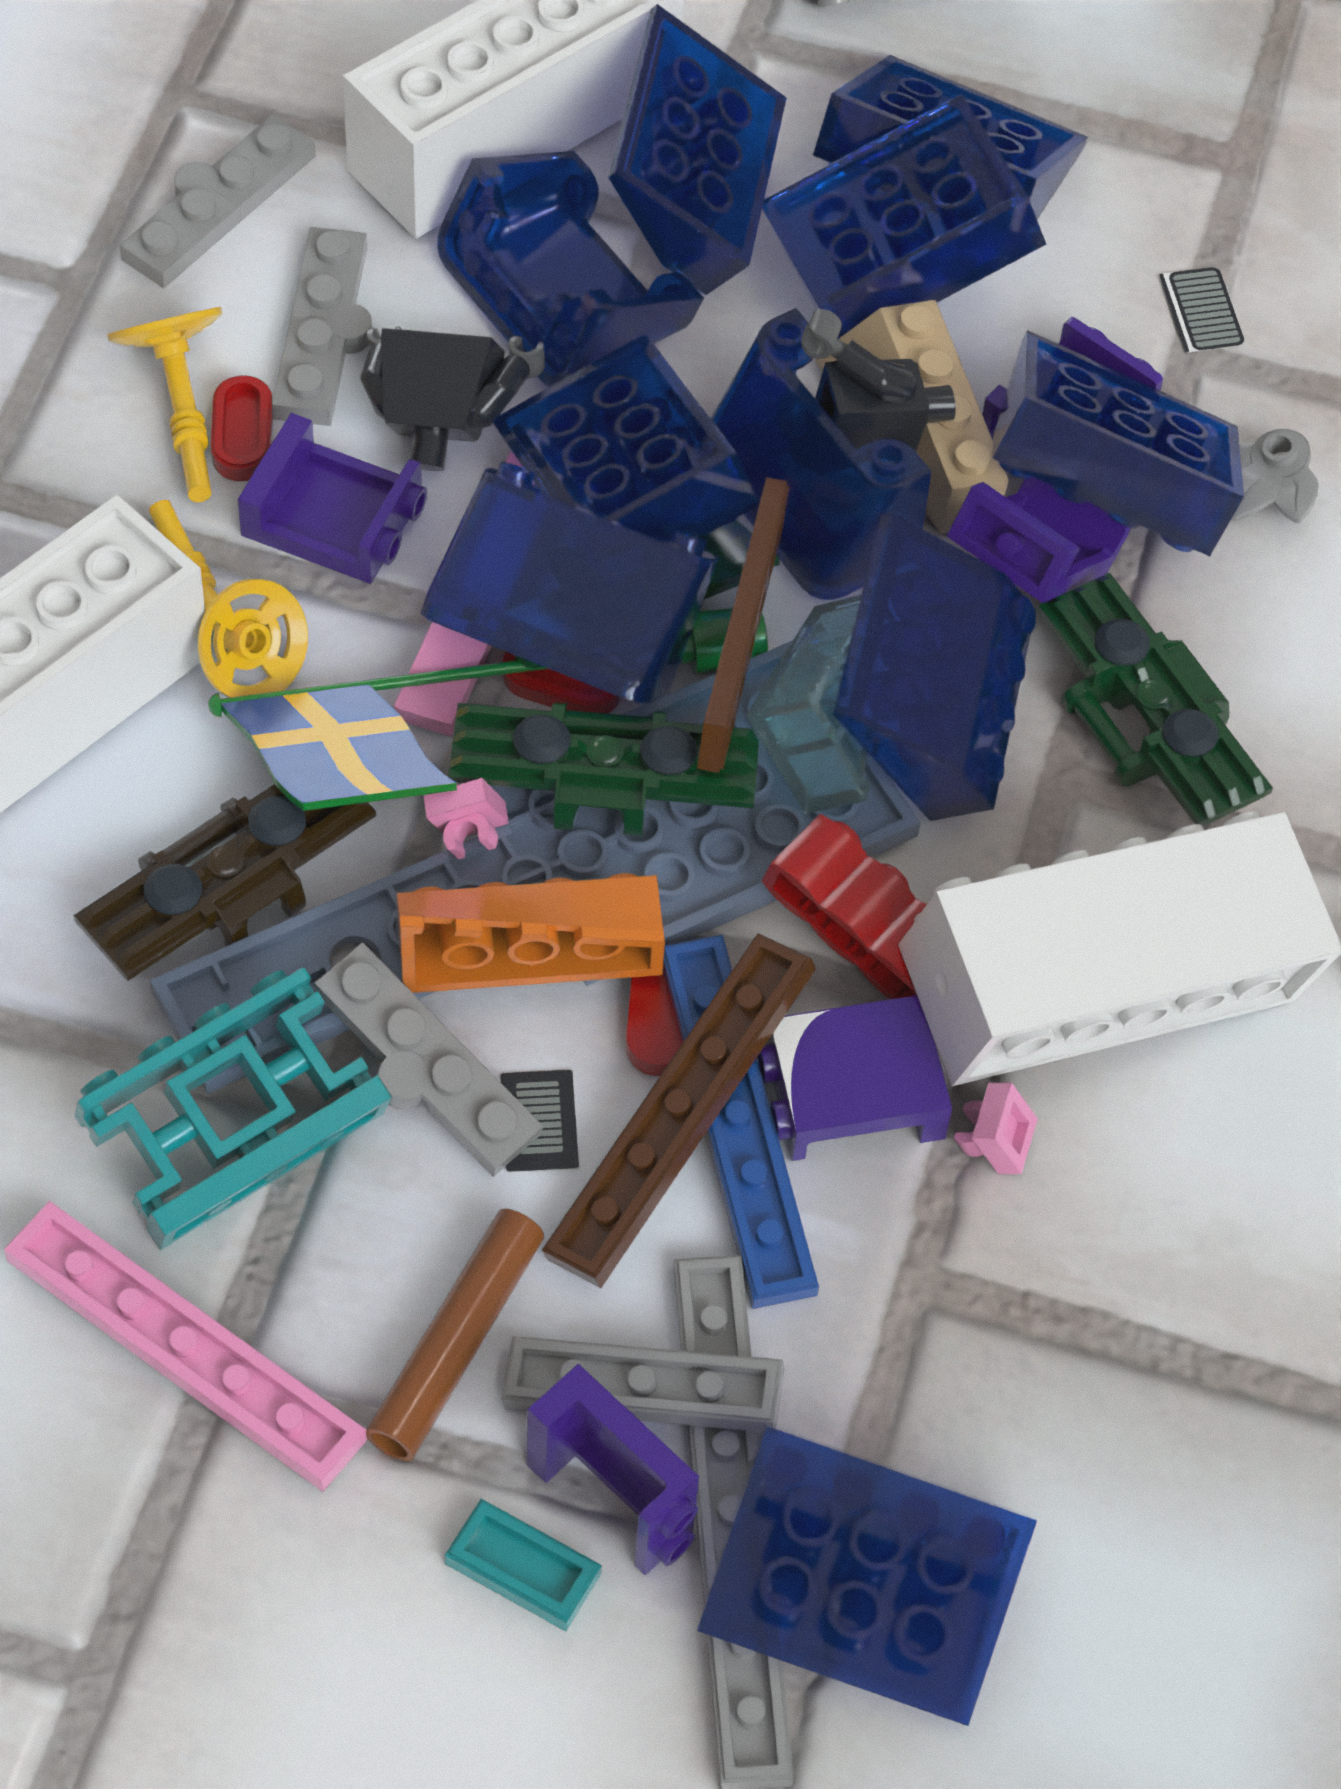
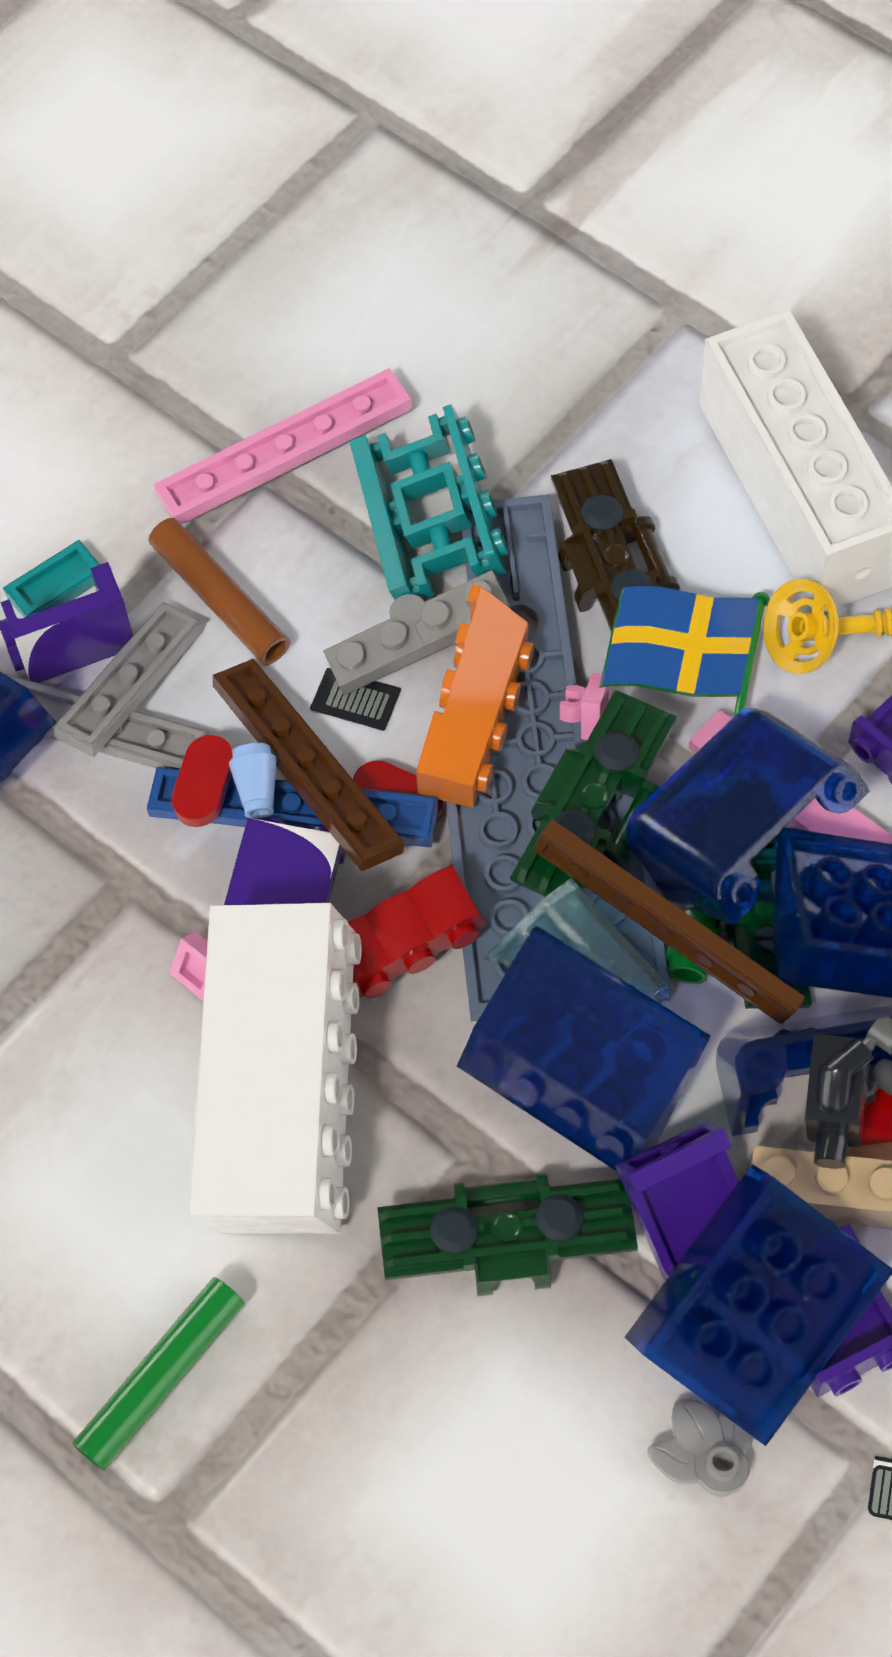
camera: 120 degrees right, 5 degrees up
none -> red tile [171,735,233,827]
none -> light blue cone [229,743,277,818]

